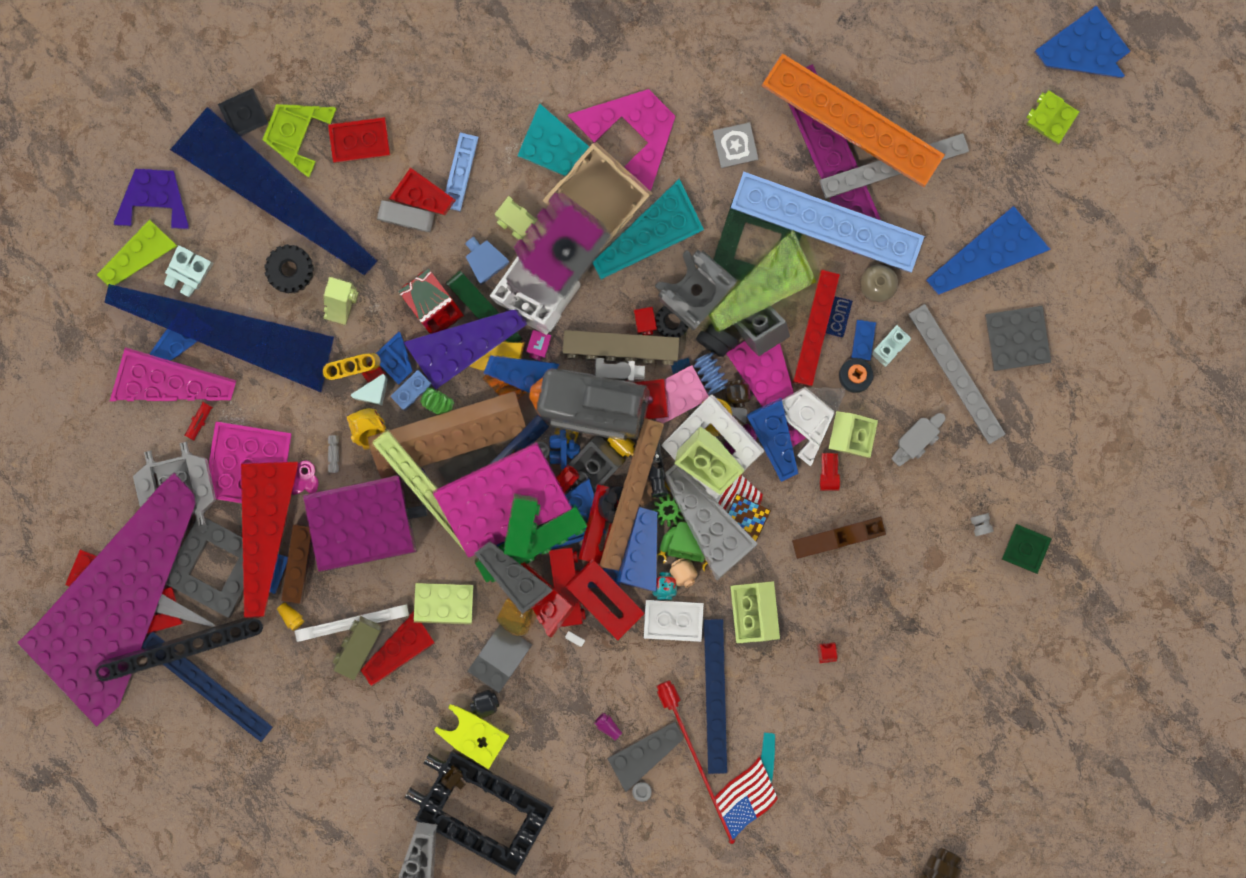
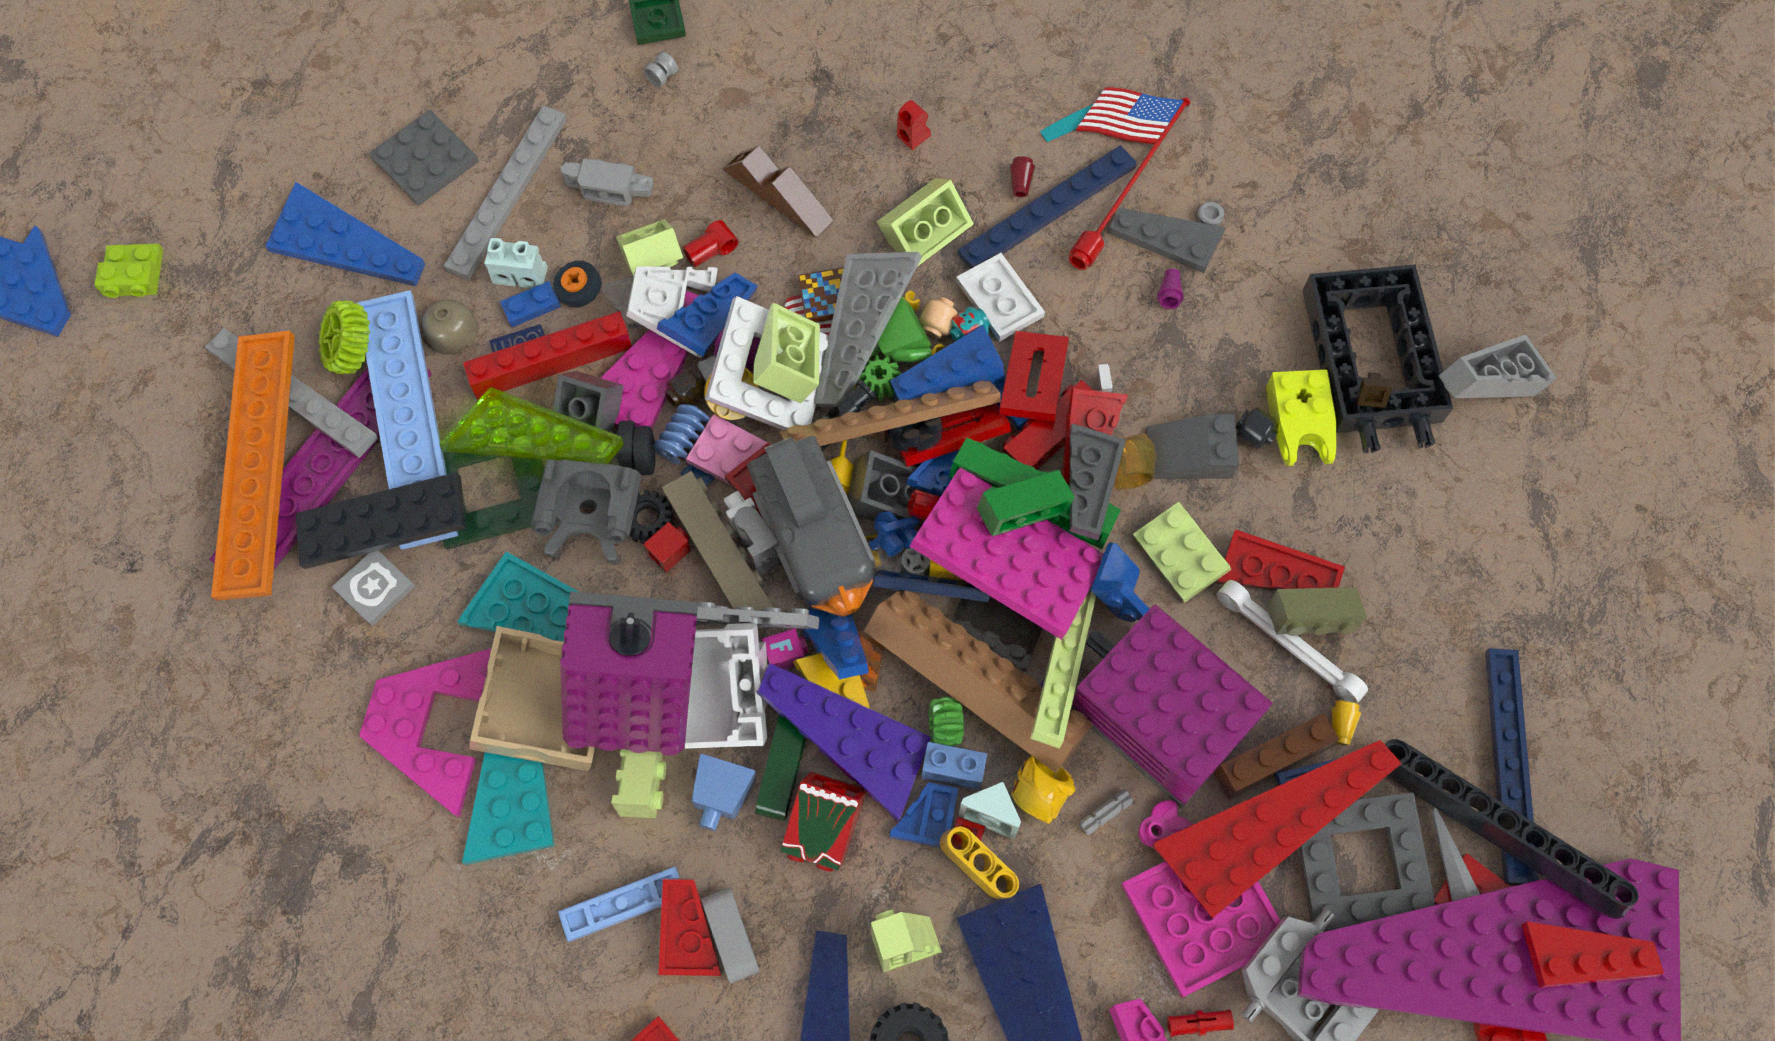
camera: 125 degrees left, 20 degrees down
none -> black plate [296,472,467,569]
none -> lime gear [318,300,371,374]
none -> light grey wing [696,602,819,629]
none -> dark red cone [1010,156,1035,197]
none -> blue bracket [1091,543,1149,622]
none -> red wing [1521,921,1664,988]

